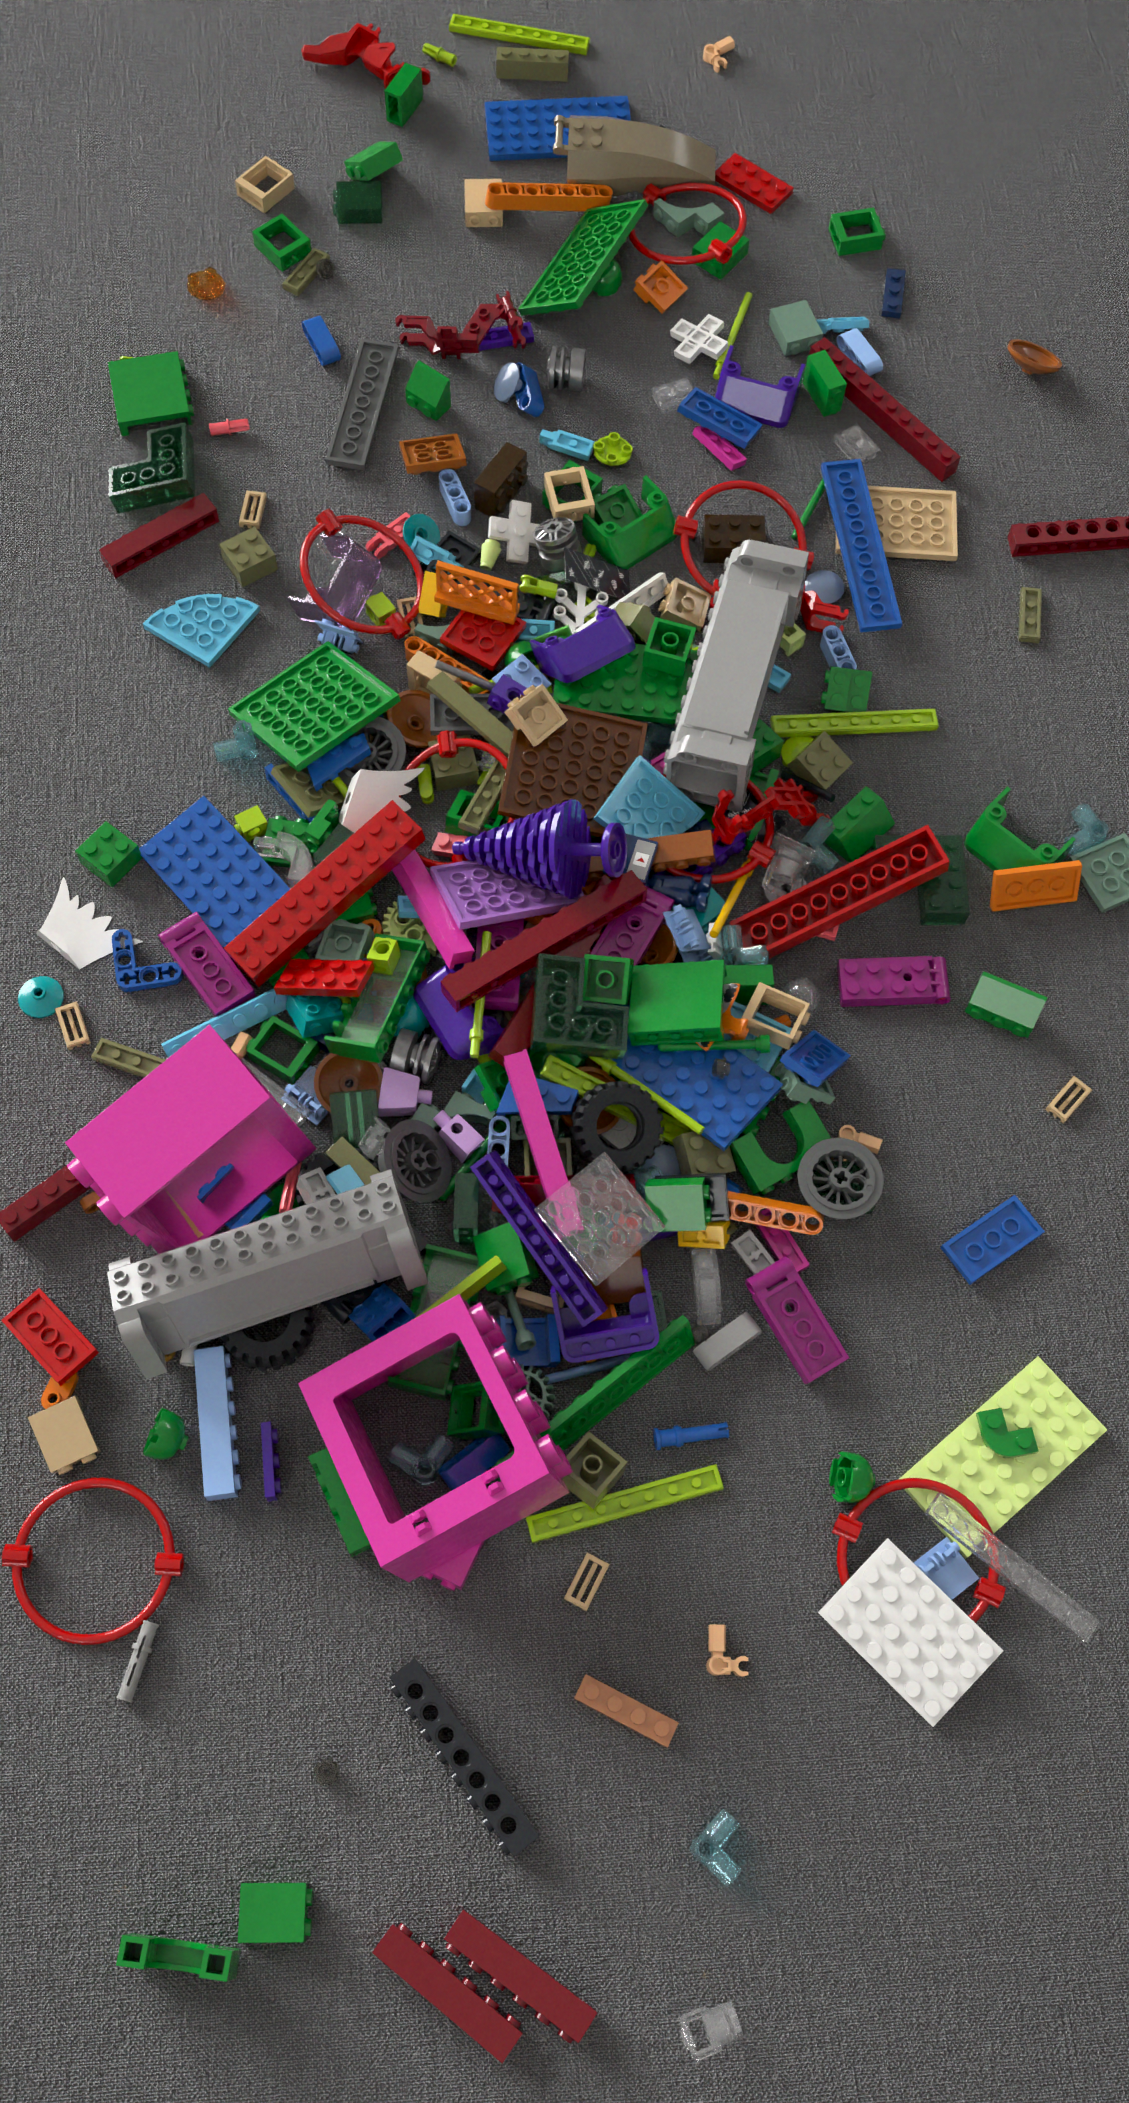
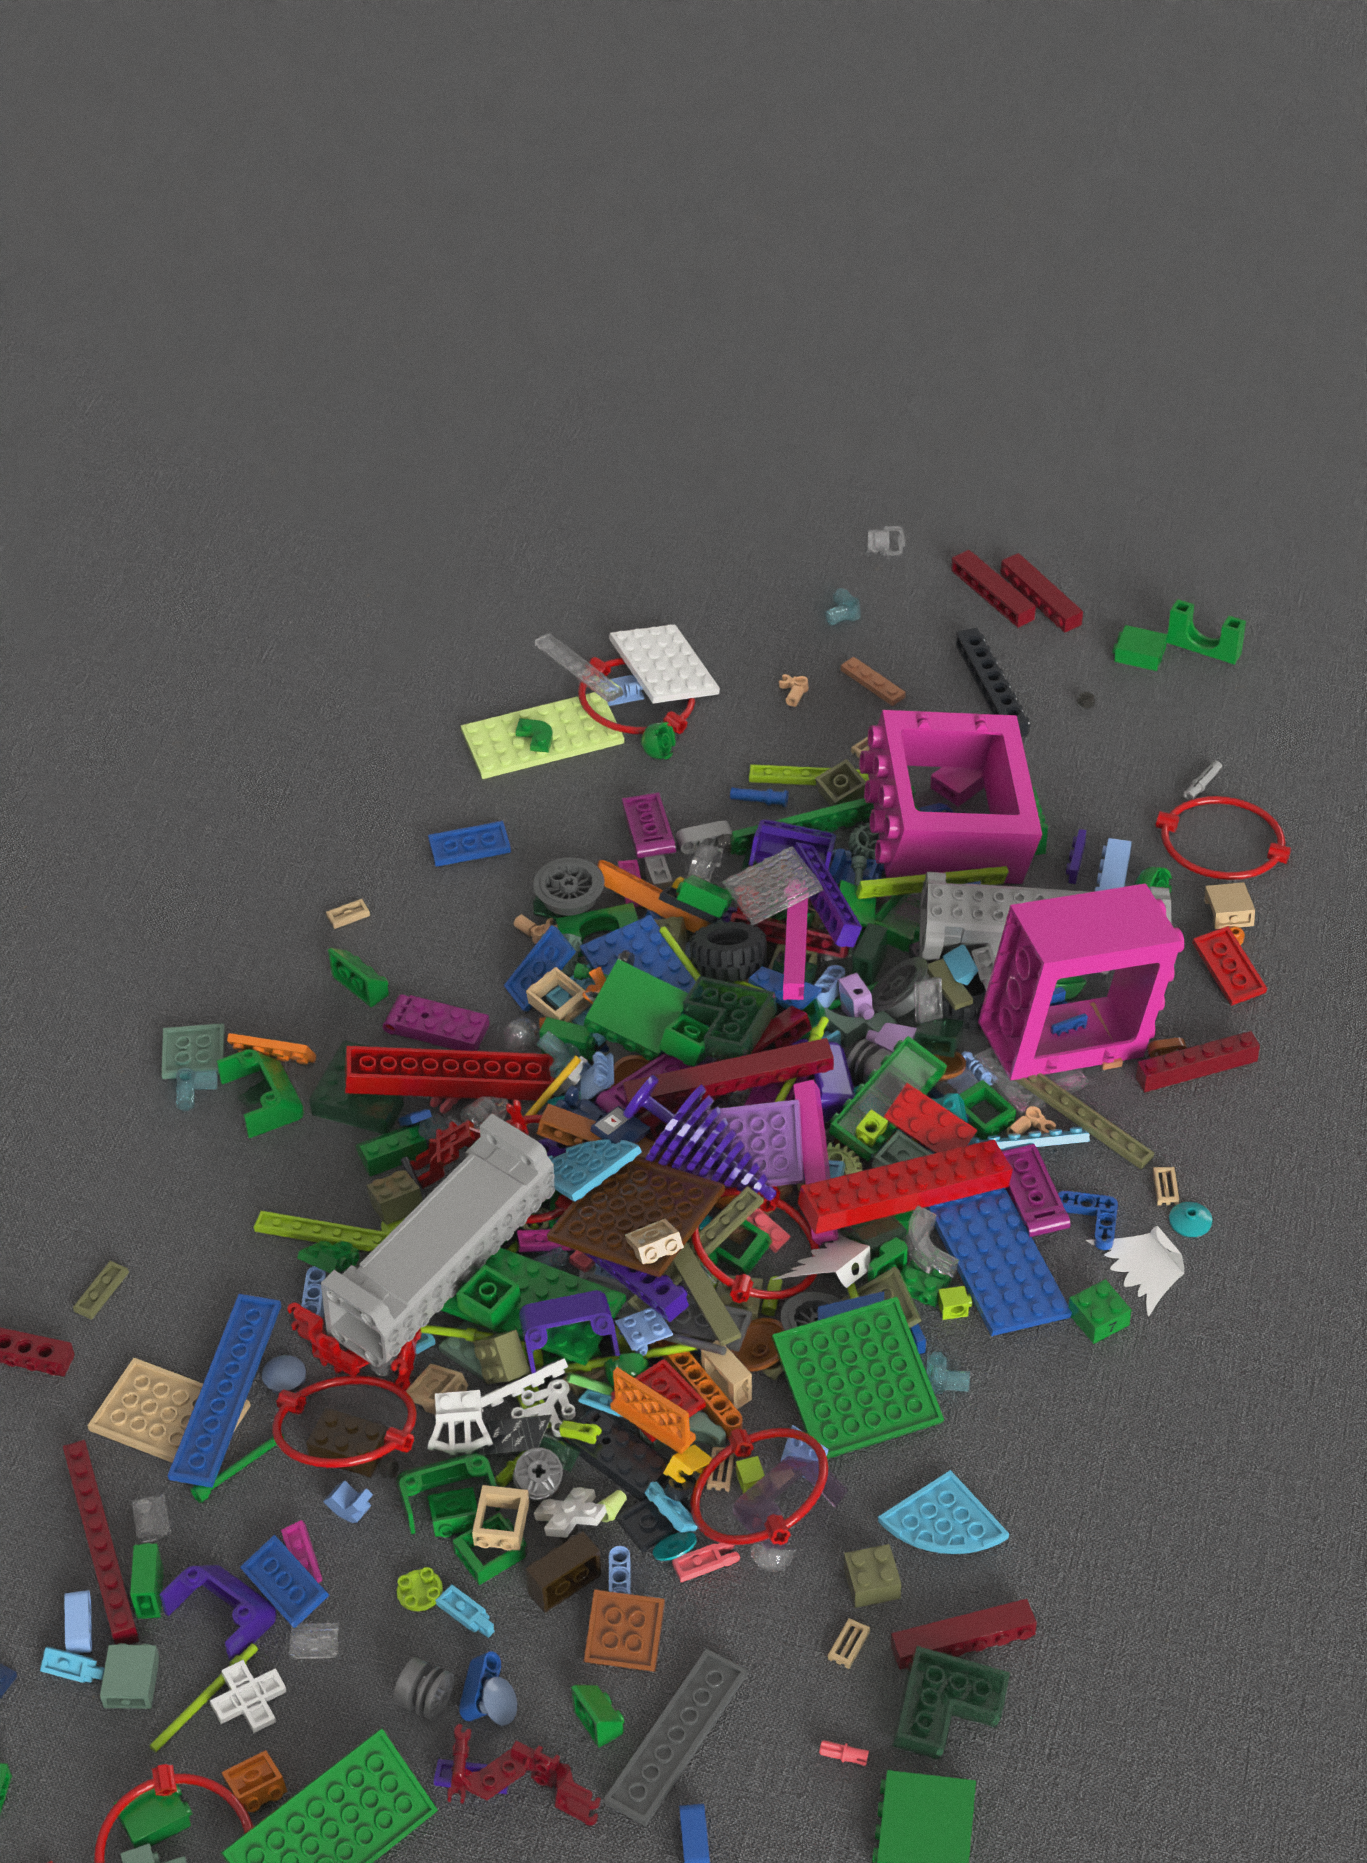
camera: 155 degrees left, 20 degrees down
none -> medium blue brick [323,1481,373,1523]
none -> blue tile [398,1109,432,1126]
none -> white plate [428,1390,493,1456]

